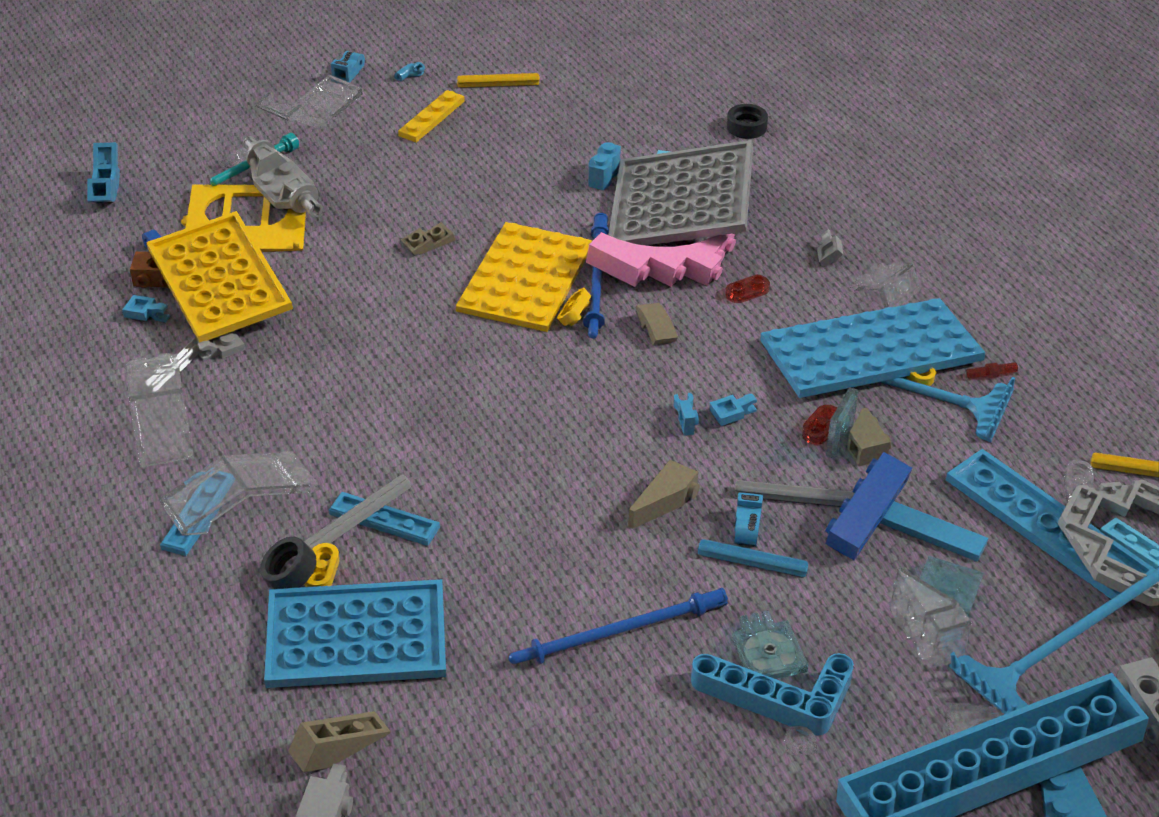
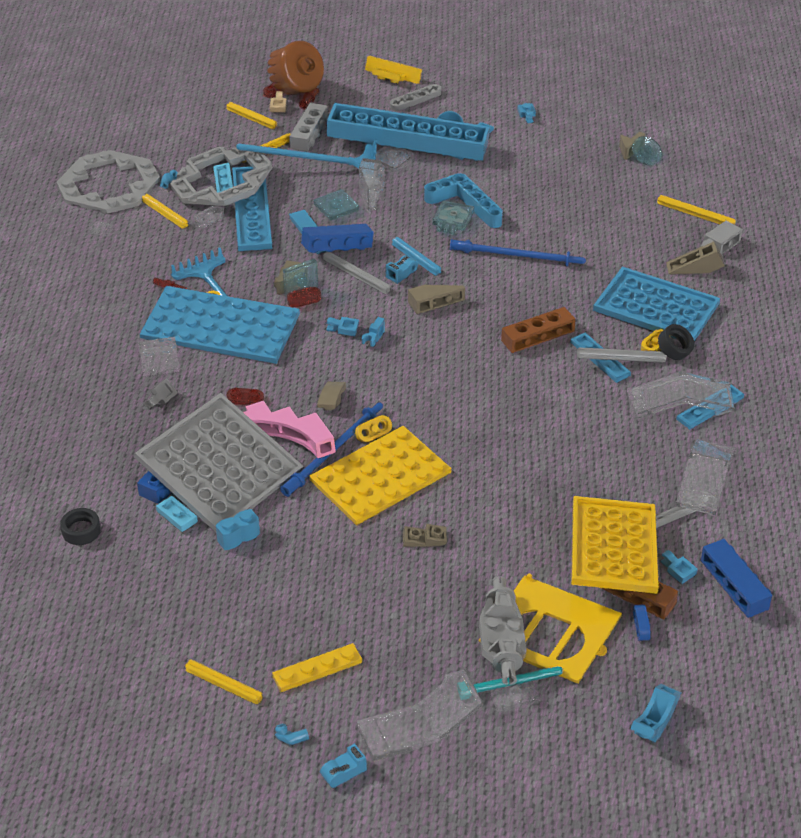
camera: 145 degrees left, 0 degrees up
none -> dark orange brick [501,307,576,353]
none -> blue brick [701,539,772,618]

